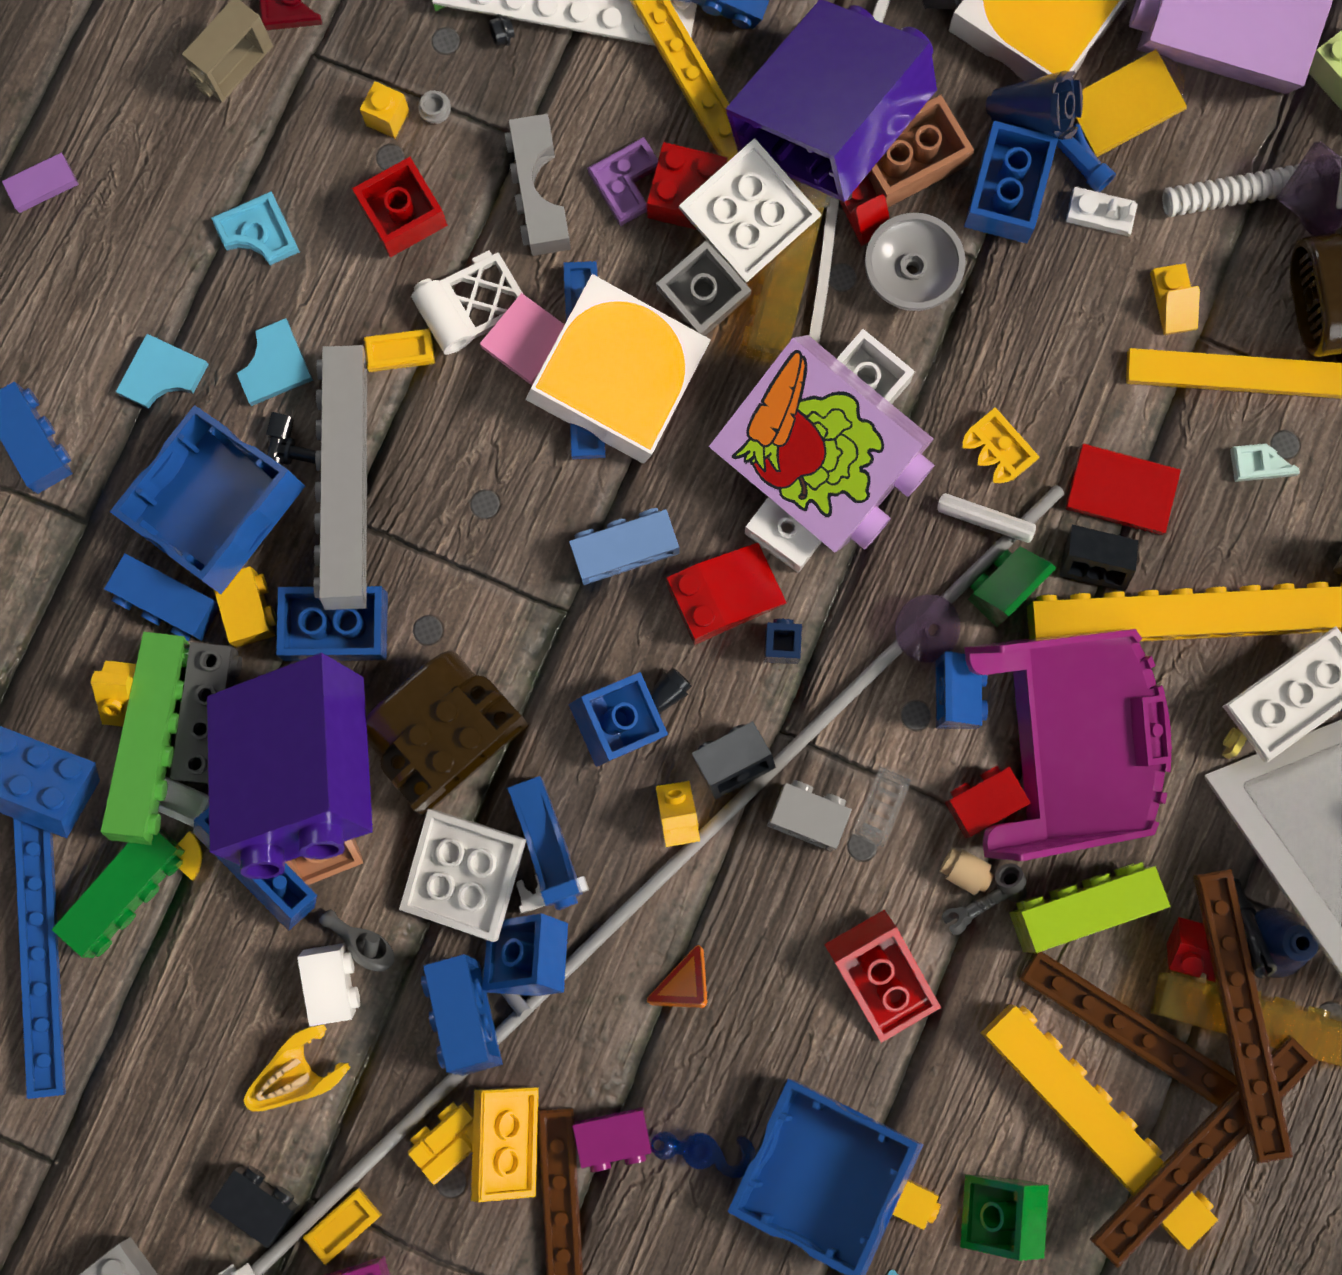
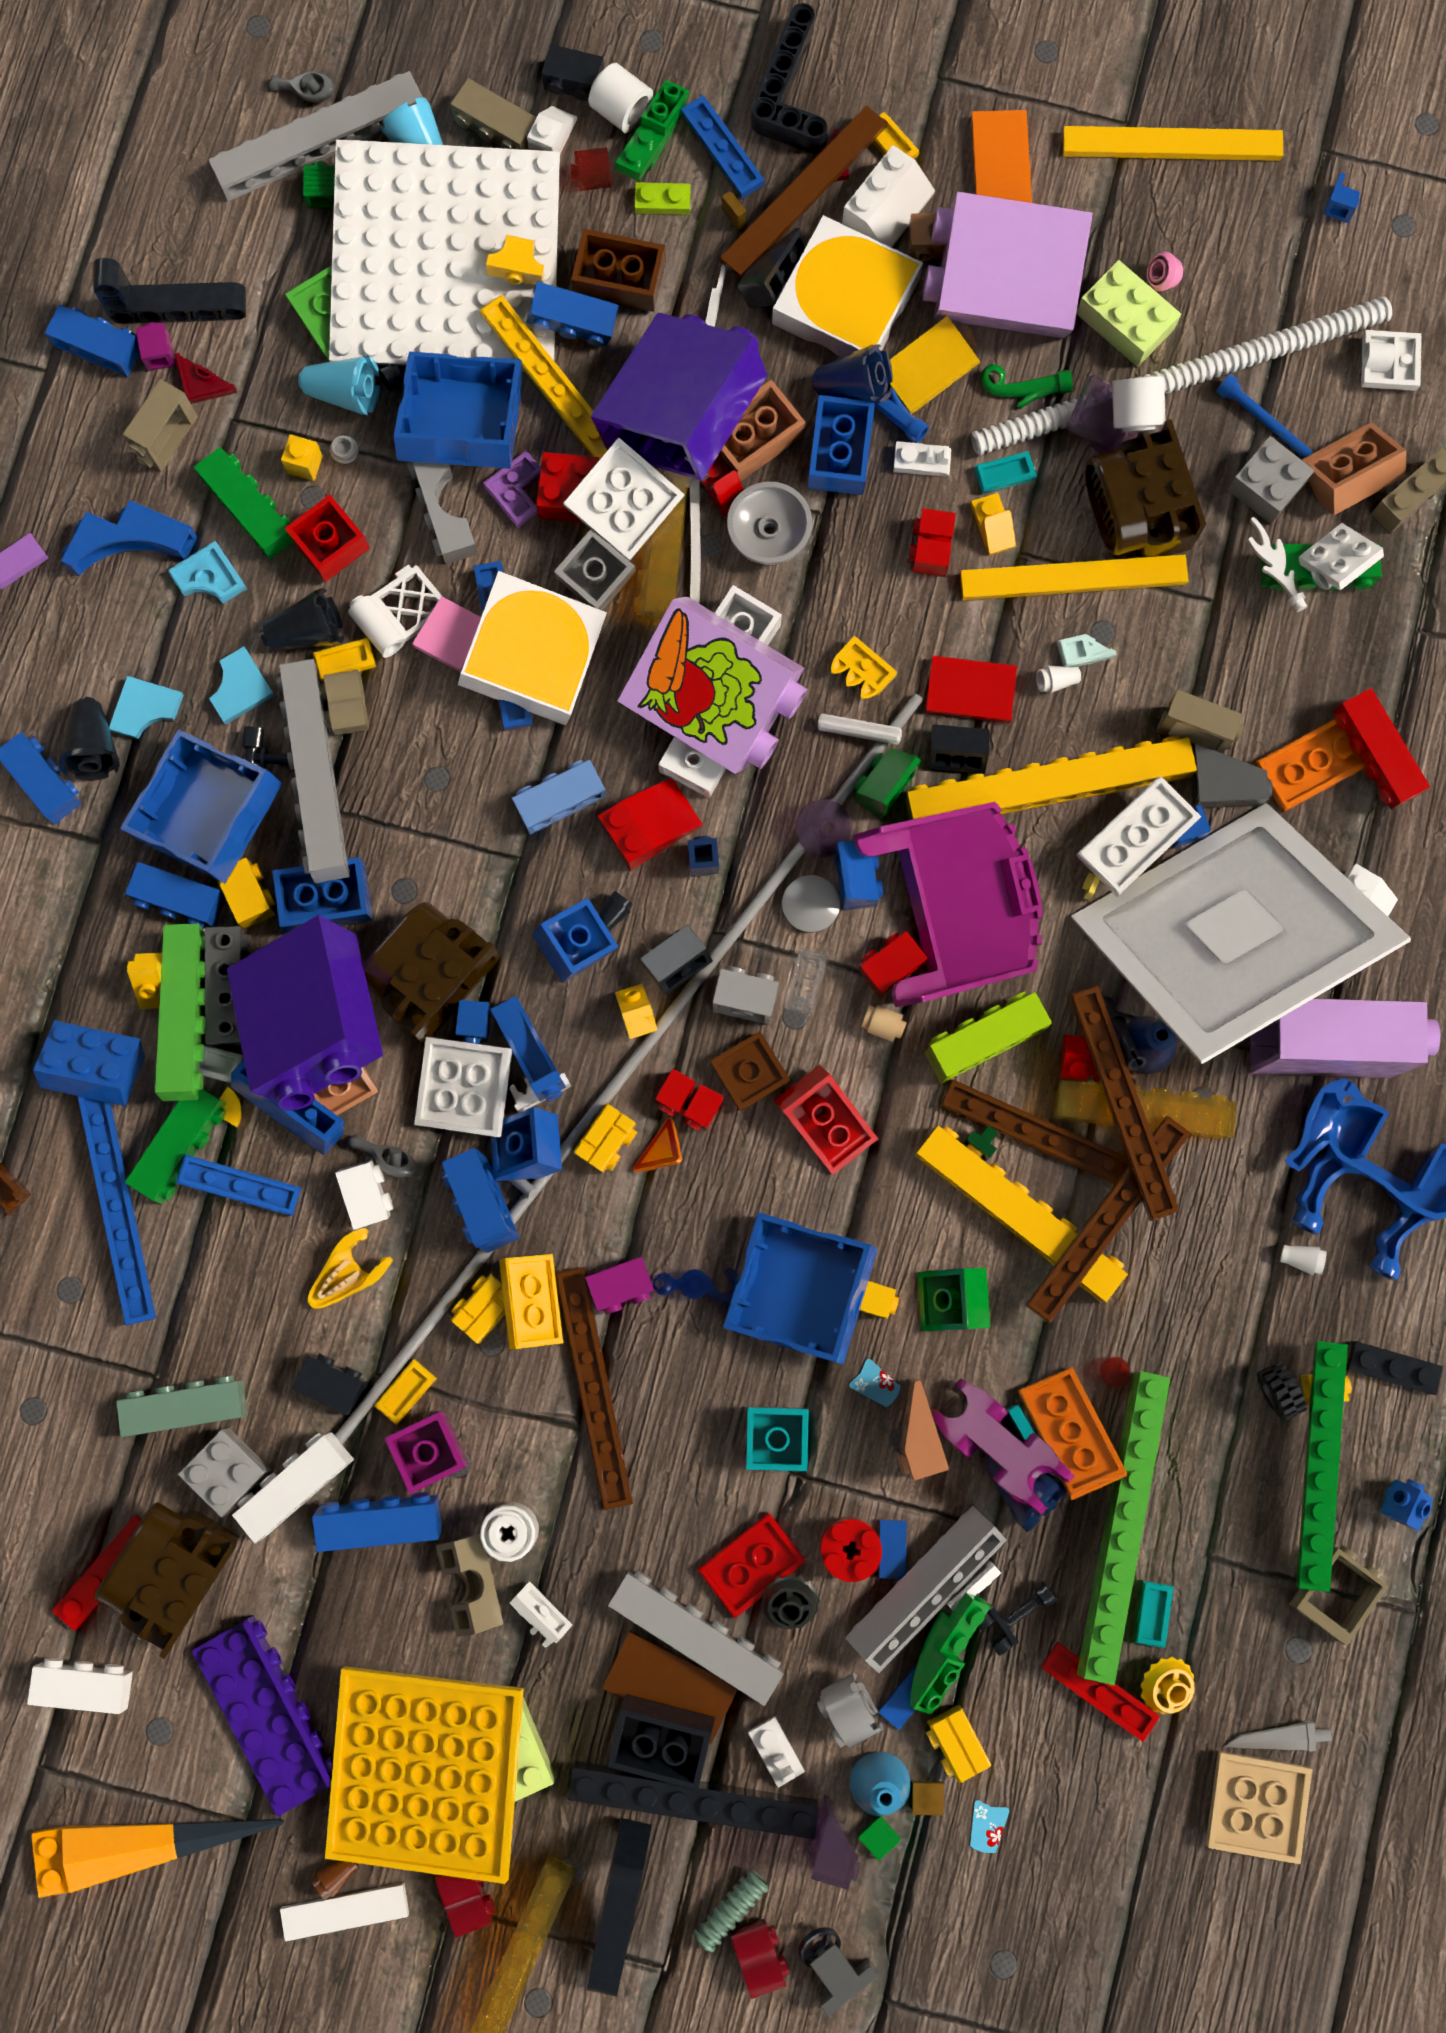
camera: 10 degrees left, 0 degrees up
dark grey brick [942,863,1027,935] -> none
none -> black cone [59,697,120,781]
none -> blue arch [61,500,197,576]
none -> sand green brick [116,1376,248,1437]
none -> blue tile [176,1154,301,1216]
none -> green brick [194,447,292,560]
none -> black cone [260,588,344,650]
none -> medium azure cone [298,356,380,415]
none -> dark tan brick [320,670,369,735]
none -> blue tile [394,351,523,469]
none -> blue brick [455,1000,492,1044]
none -> yellow brick [573,1103,638,1174]
none -> red piece [655,1068,724,1132]
none -> reddish brown plate [710,1031,791,1112]
none -> light grey dish [782,875,840,932]
none -> red piece [908,508,956,577]
none -> dark green tile [963,1125,999,1161]
none -> teal tile [974,451,1037,495]
none -> green plant [980,364,1073,409]
none -> white cone [1036,665,1081,694]

